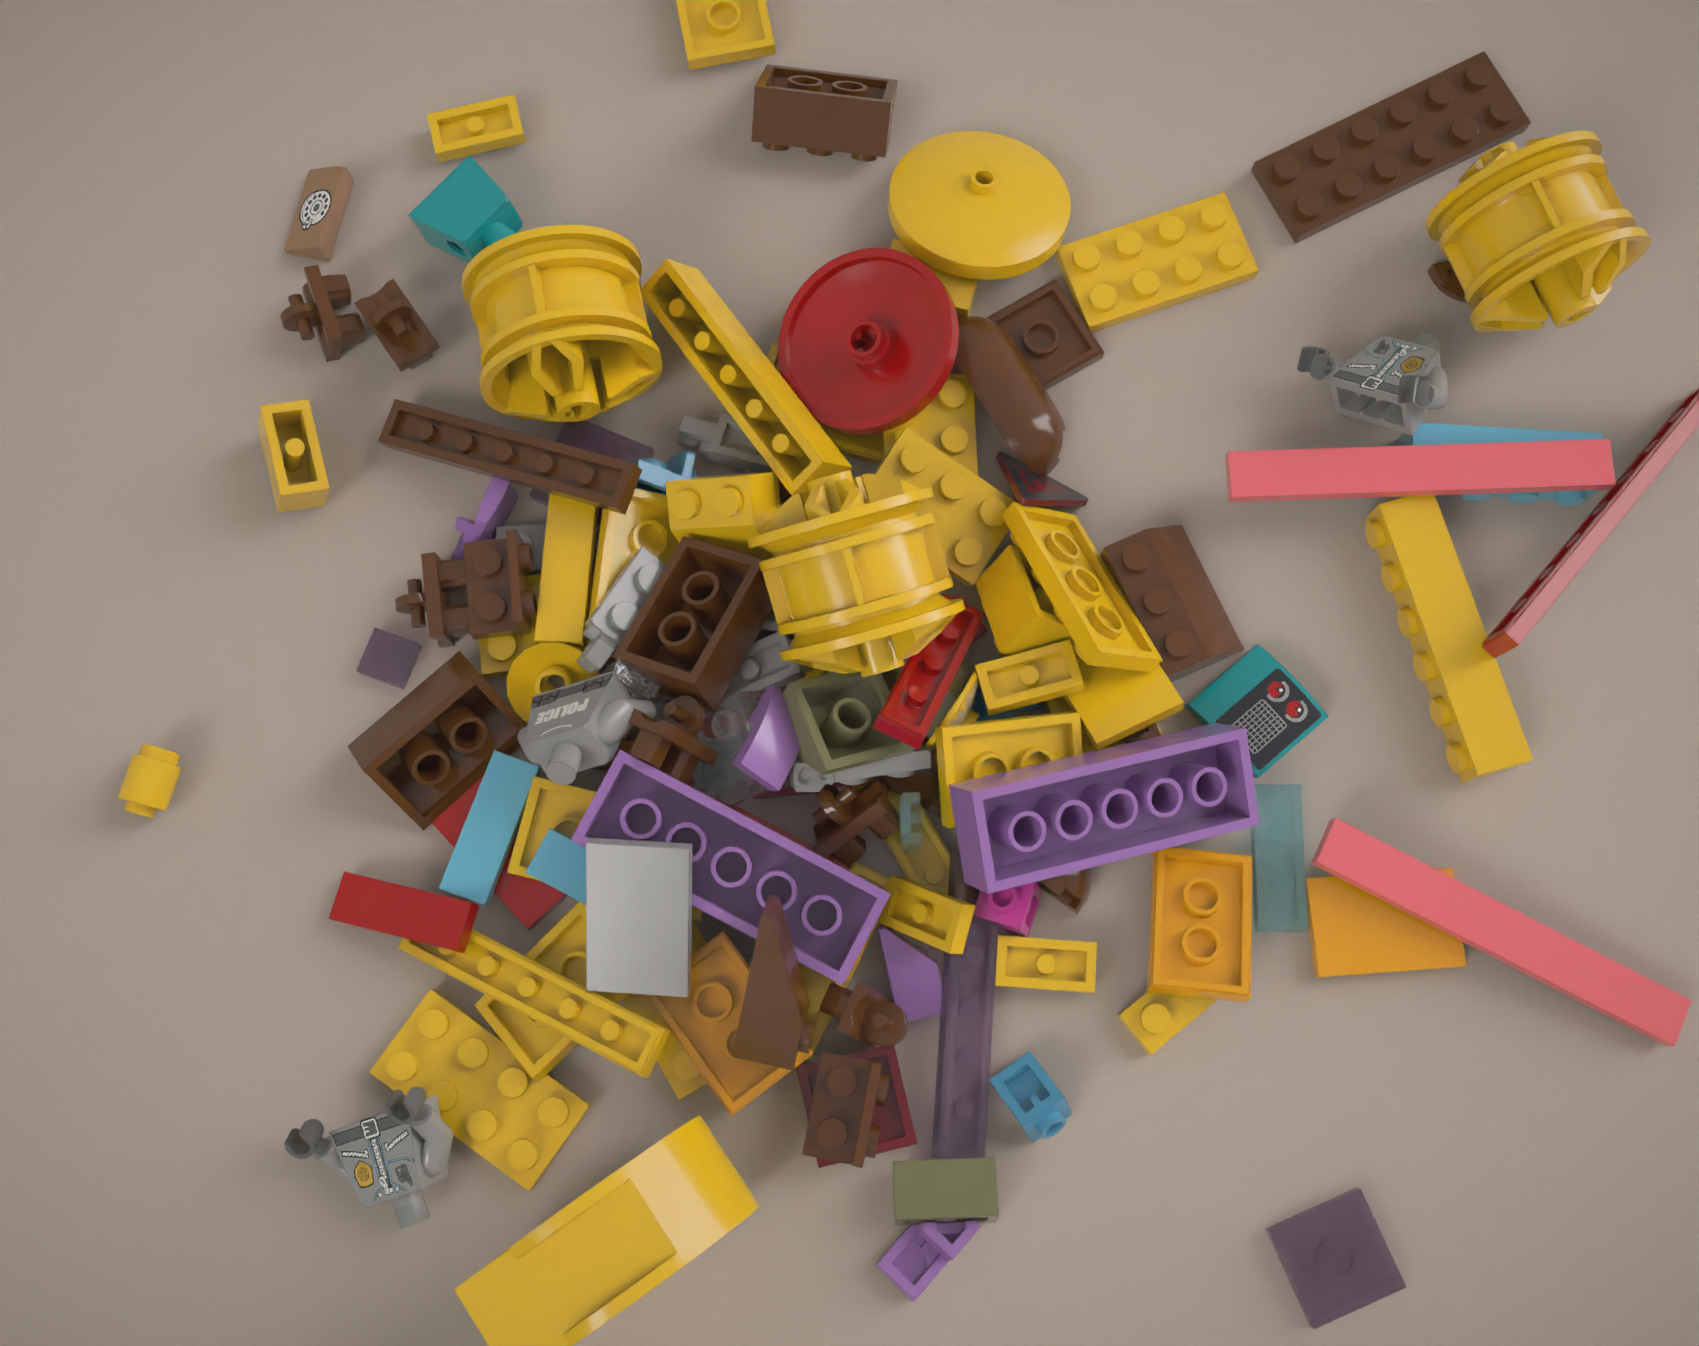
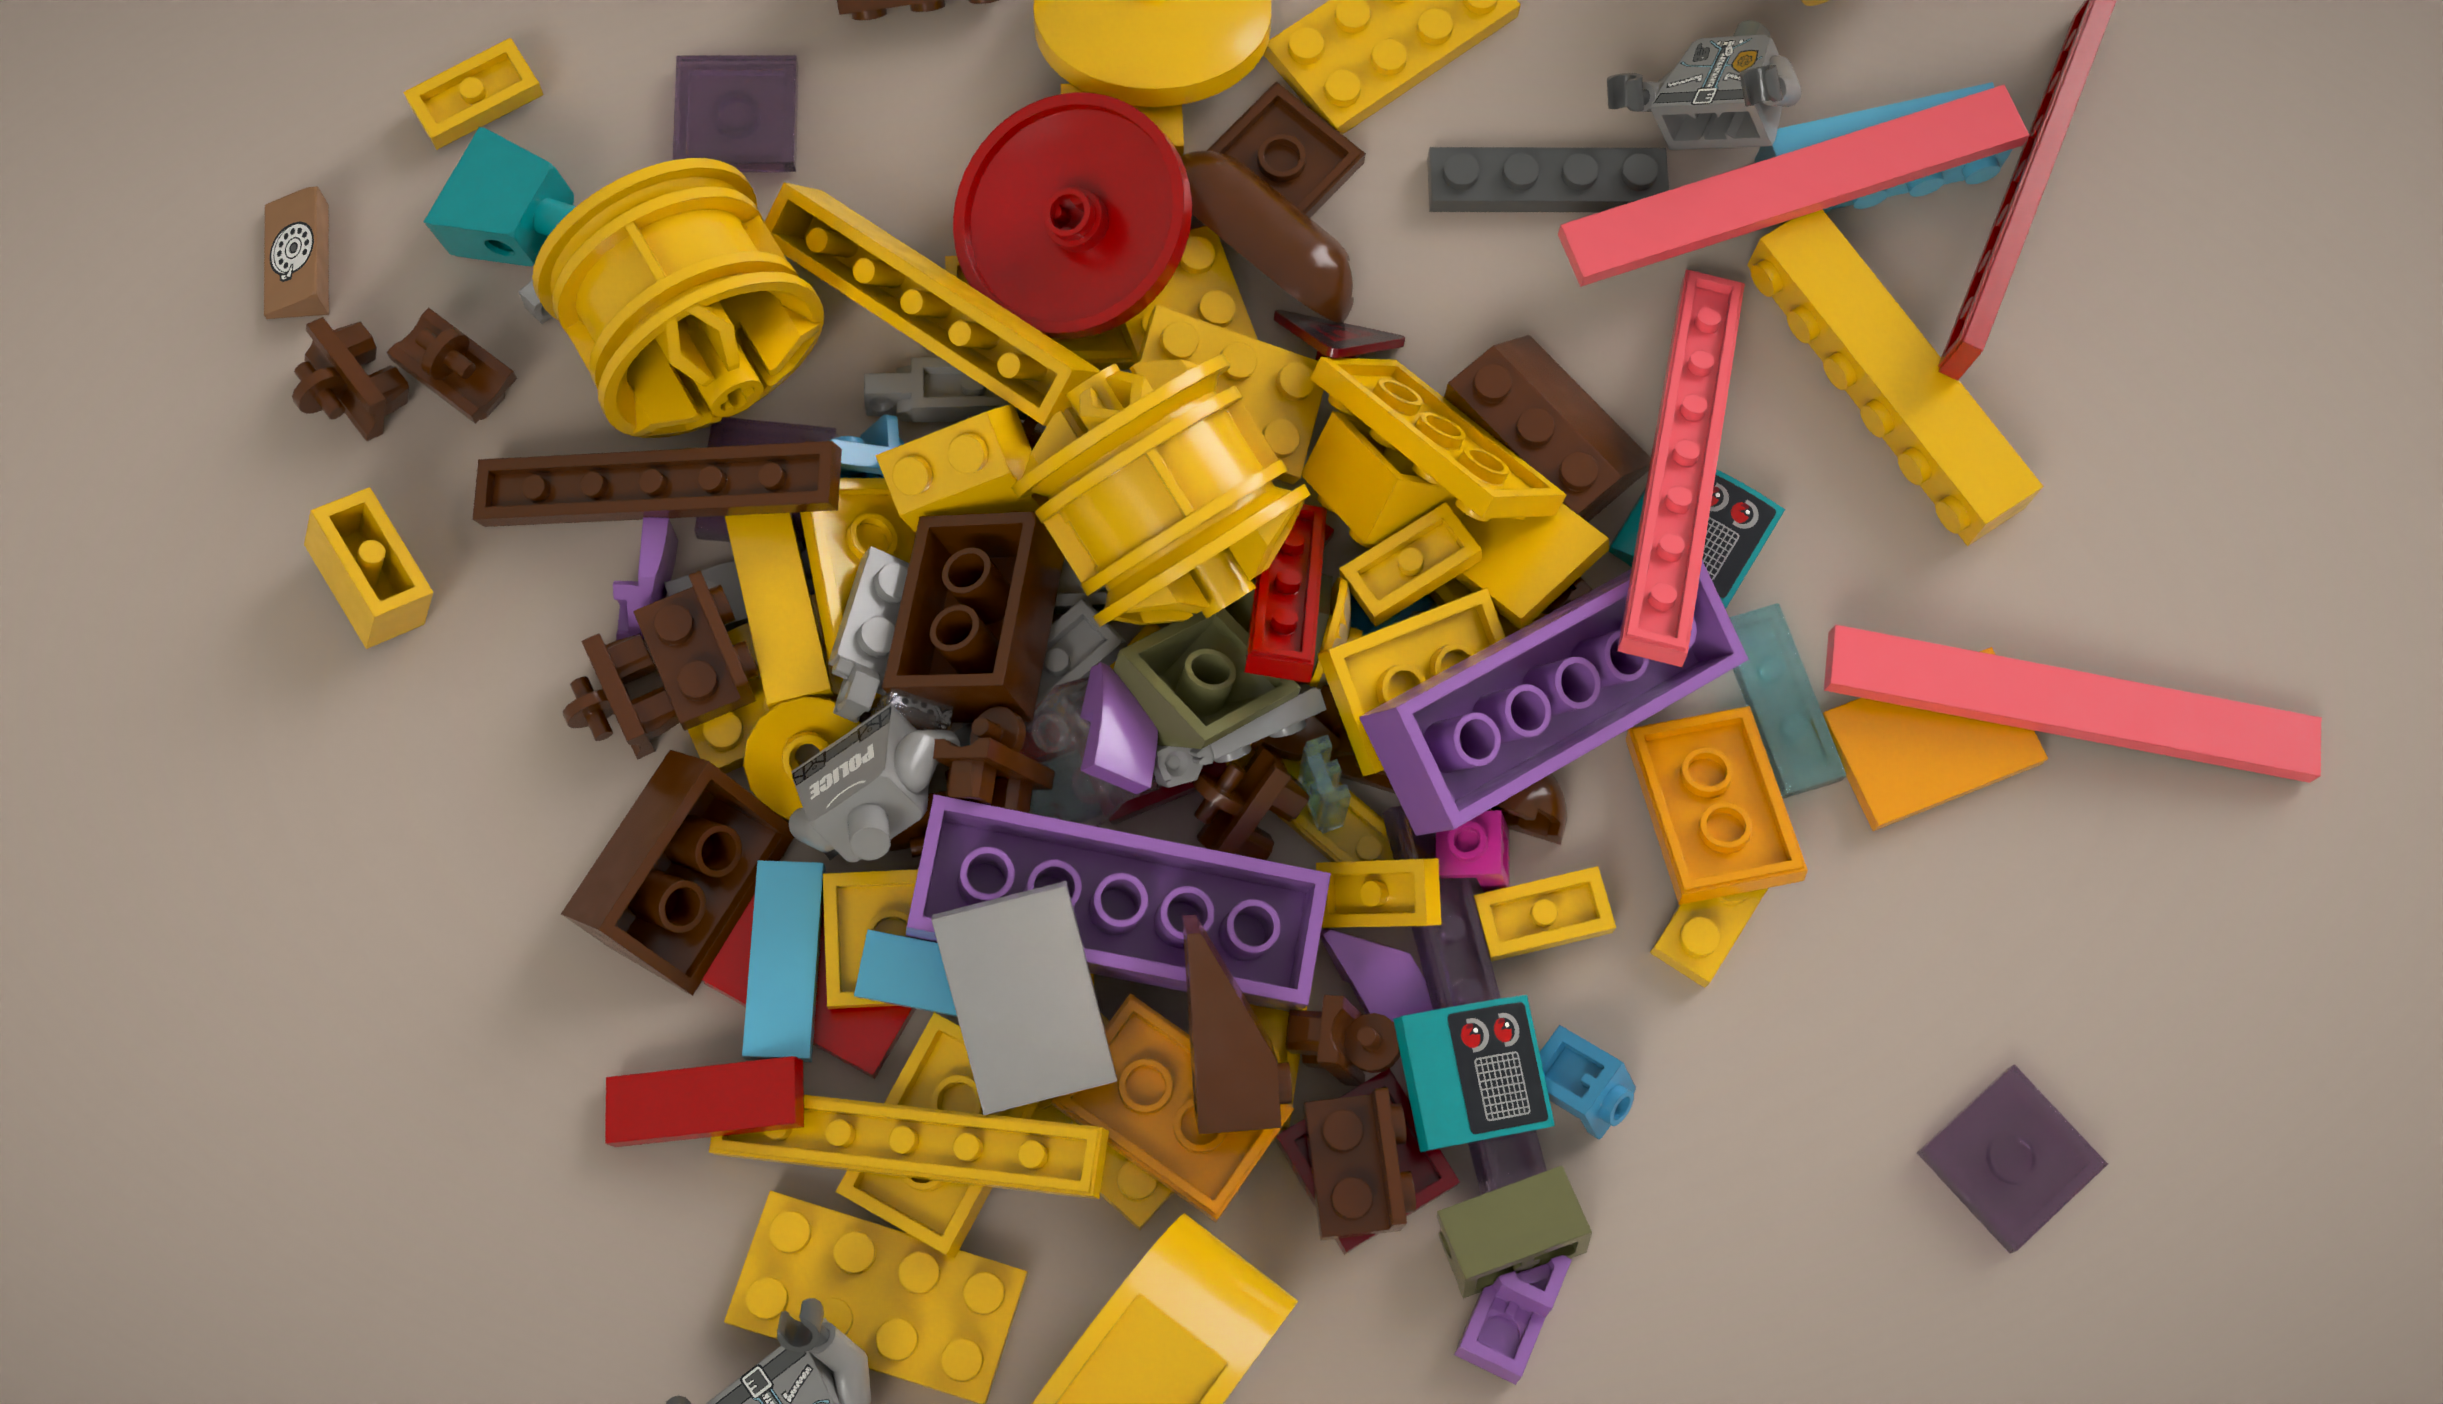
camera: 25 degrees left, 5 degrees down
yellow brick [117,744,182,819] -> none
clear purple tile [356,628,422,690] -> none
none -> clear purple tile [673,55,798,172]
none -> slope [1393,994,1555,1152]
none -> dark grey plate [1427,147,1669,212]
none -> coral tile [1617,269,1745,667]

